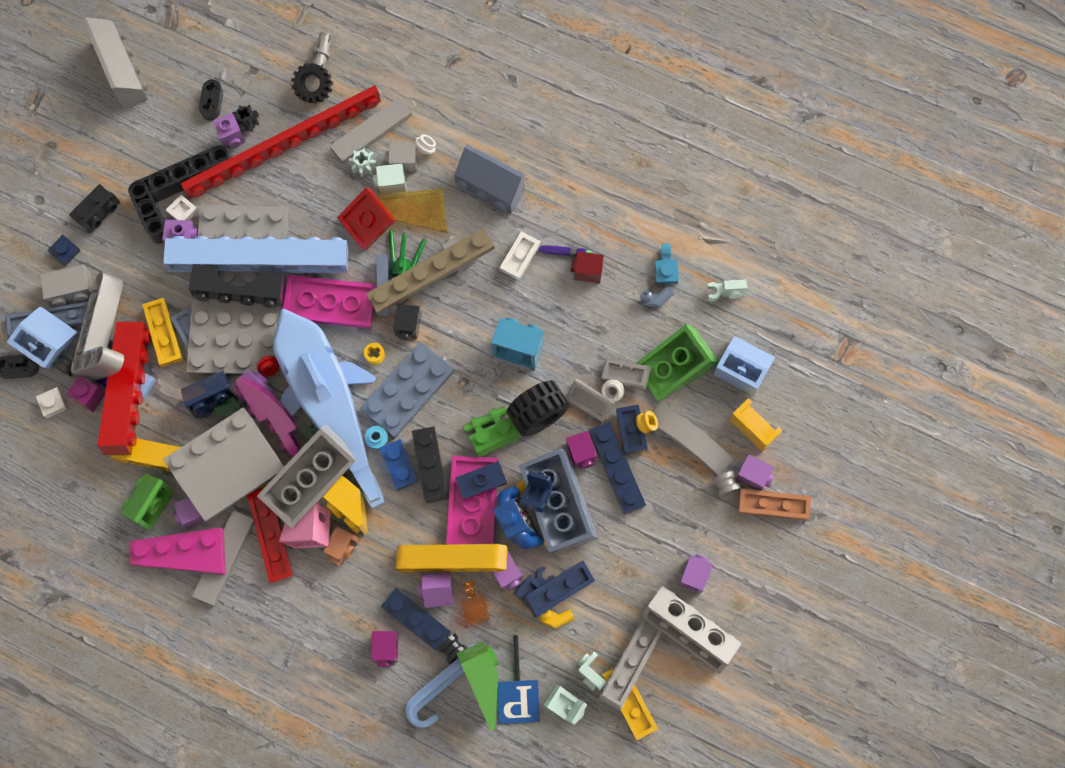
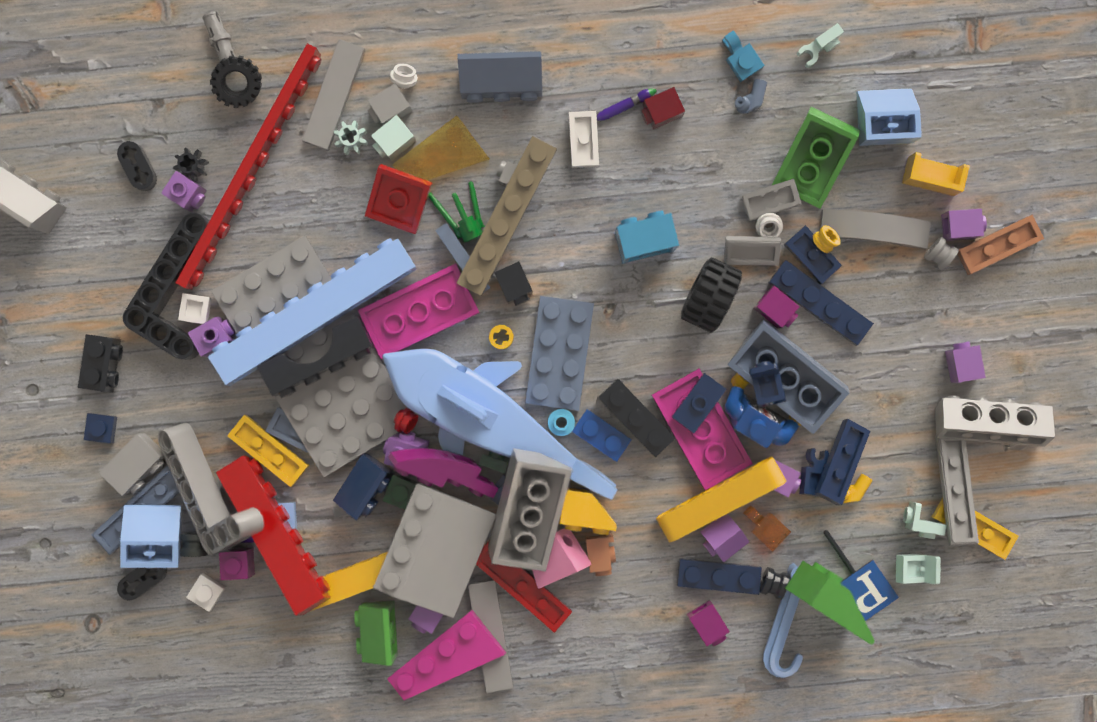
camera: 30 degrees left, 15 degrees up
bright green plate [463,406,521,458] -> none

